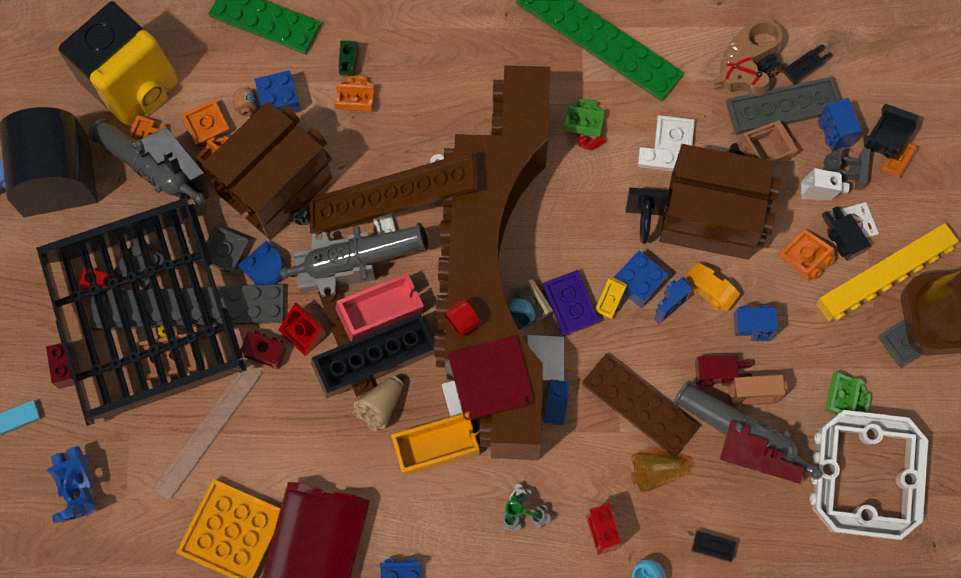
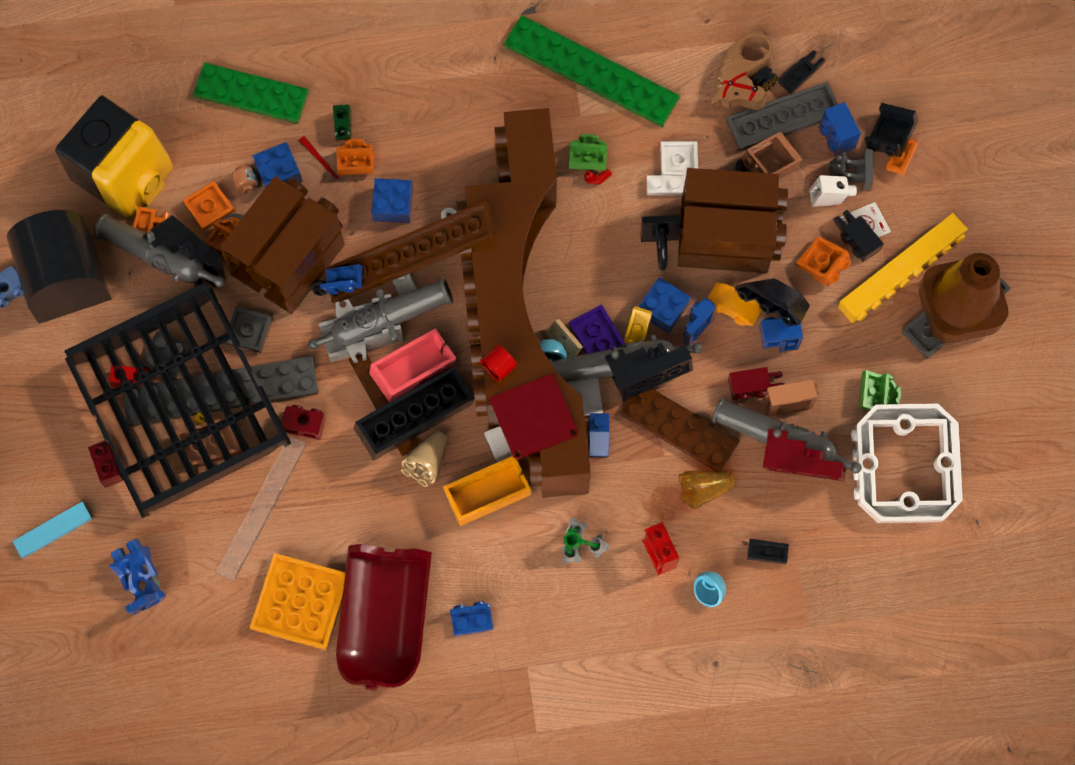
camera: 10 degrees left, 0 degrees up
blue slope [238,241,286,285] -> none
red slope [278,302,326,356] -> none
none -> red sticker [299,136,339,179]
none -> blue bracket [320,264,362,294]
none -> blue brick [371,178,413,223]
none -> black piece [548,335,703,401]
none -> black brick [734,278,810,327]

